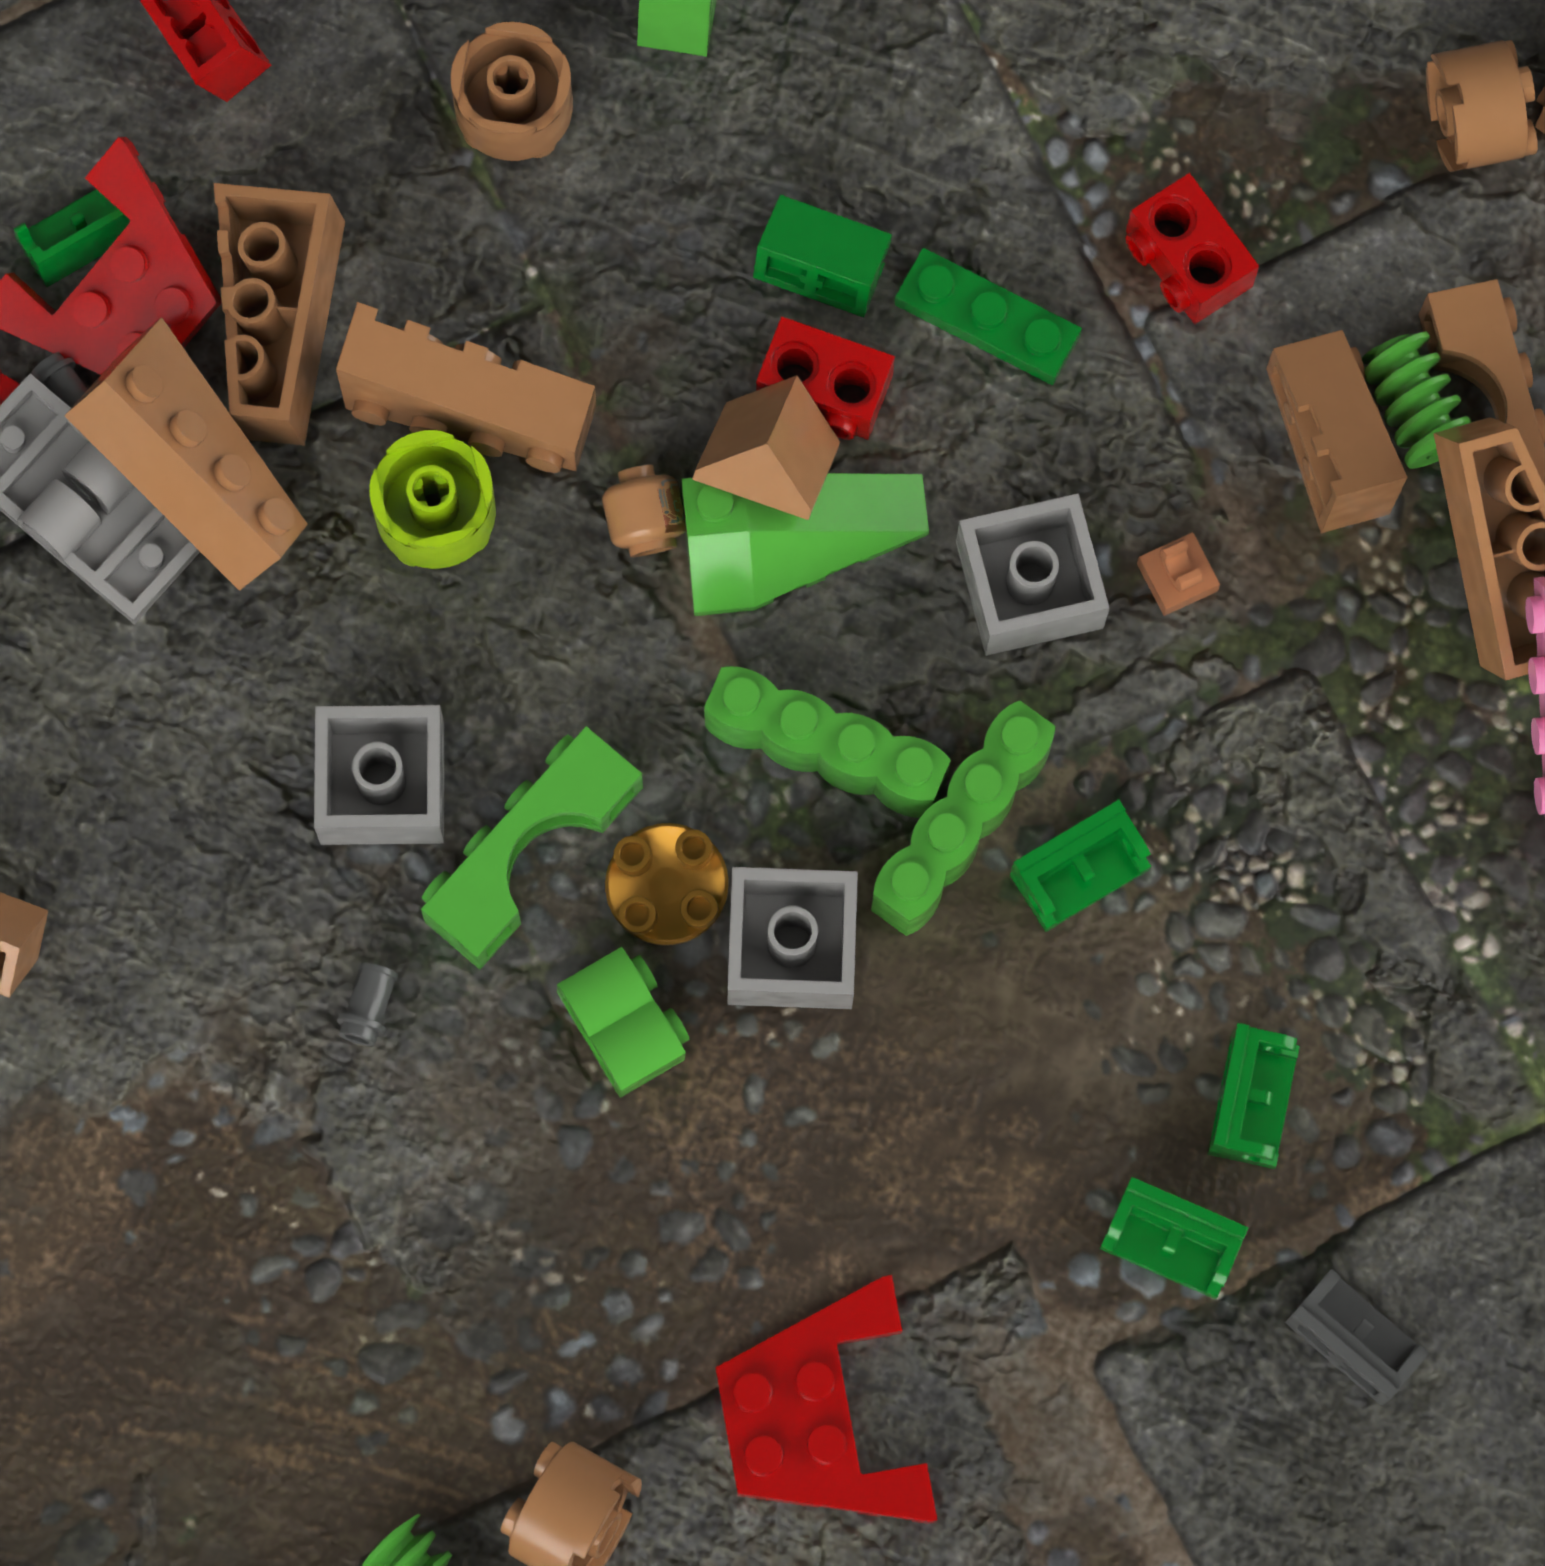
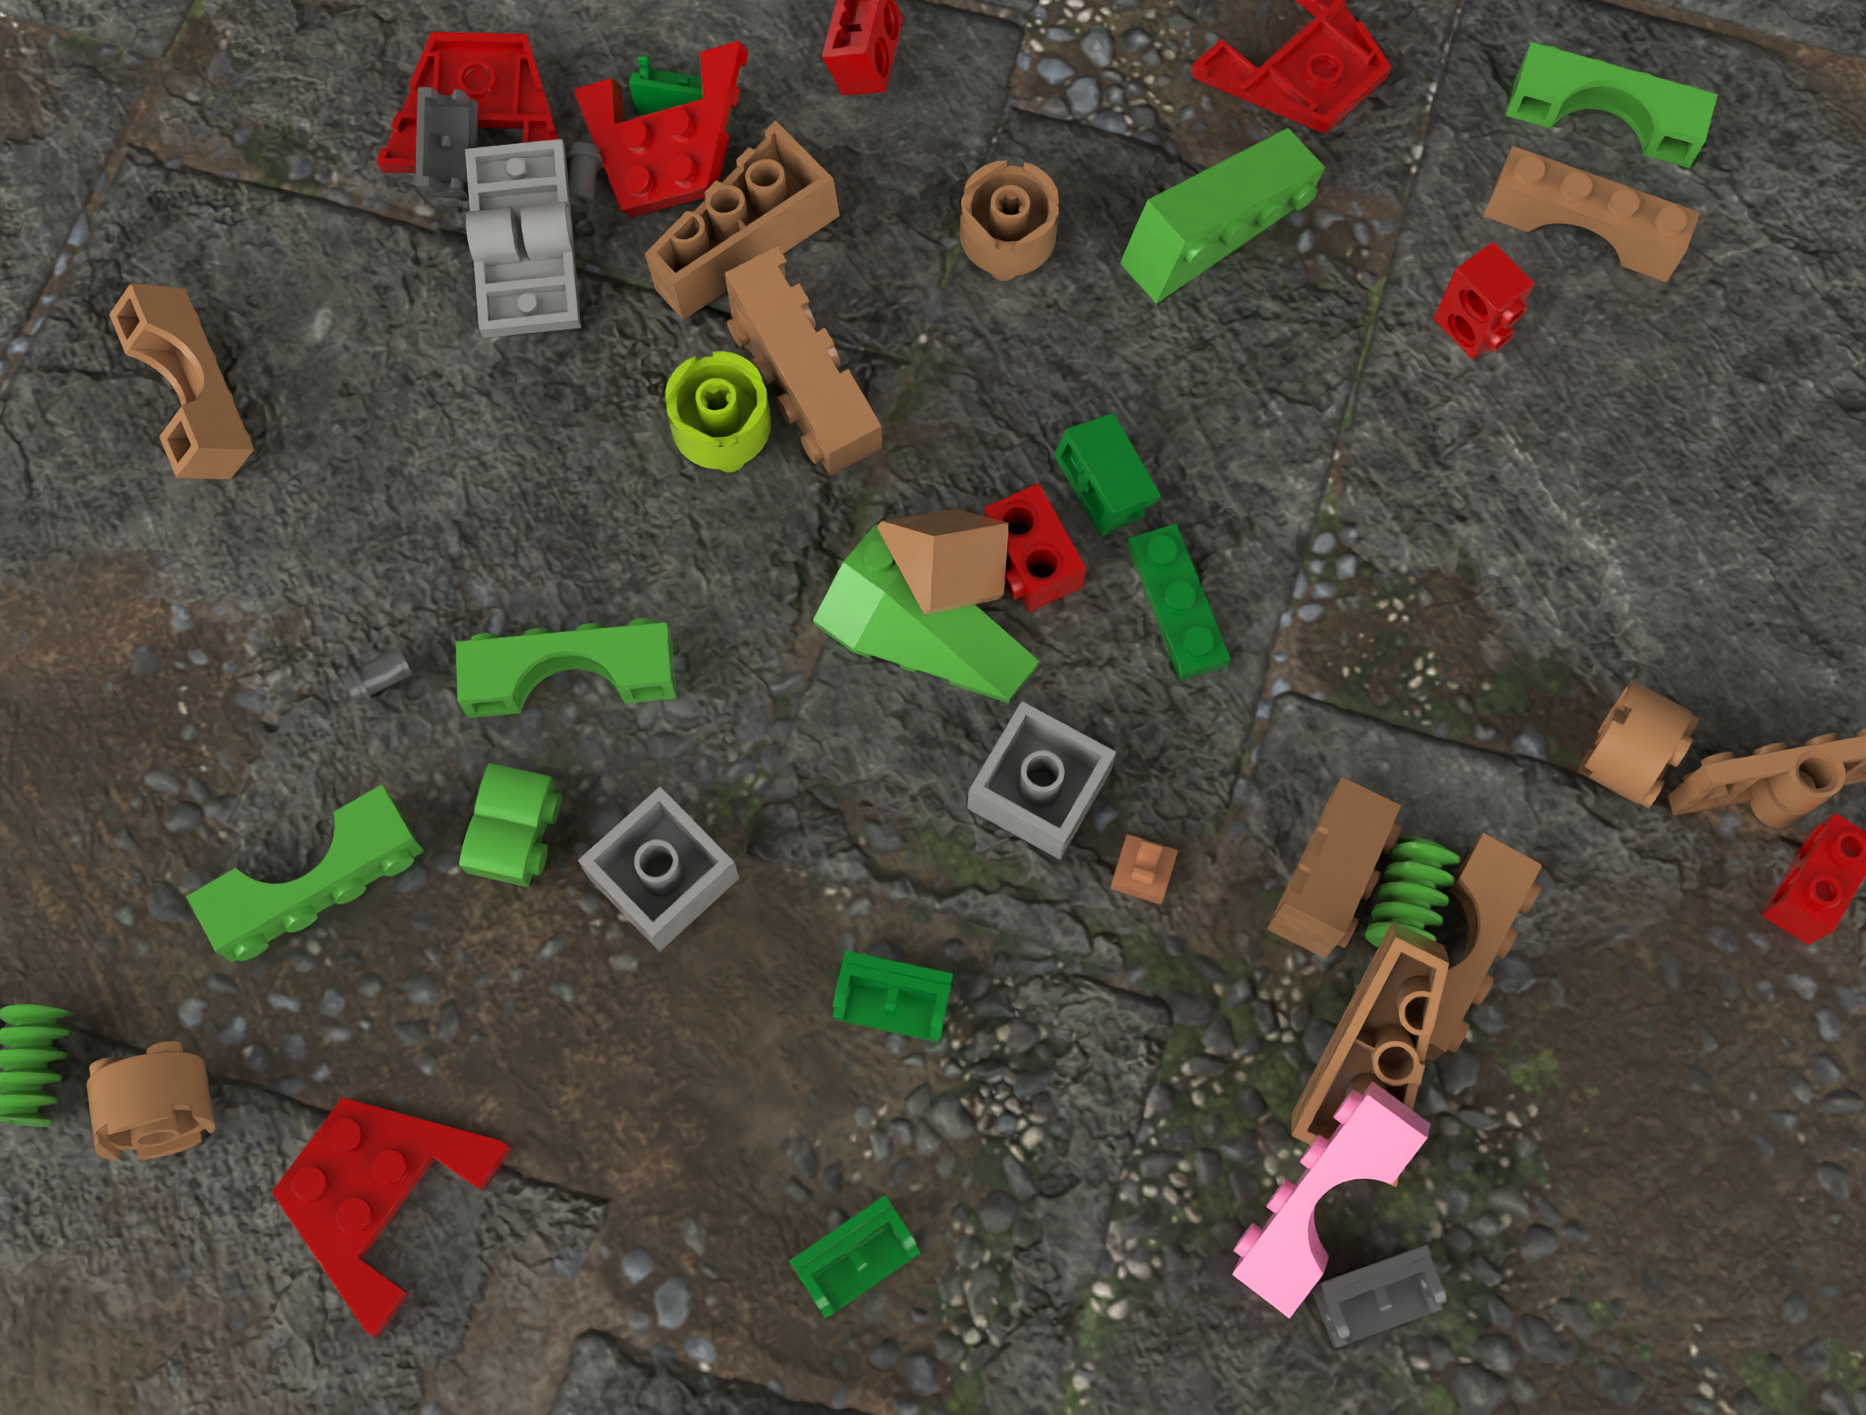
camera: 45 degrees right, 5 degrees down
medium nougat wedge [64,317,308,591] -> none
light grey brick [314,705,444,845] -> none
medium nougat head [602,465,686,557] -> none
pearl gold dish [605,823,729,945] -> none
bright green brick [704,666,951,818] -> none
bright green brick [871,701,1055,936] -> none
green hinge [1100,1177,1249,1300] -> none
red brick [1125,172,1259,325] -> none
none -> bright green arch [186,784,424,963]

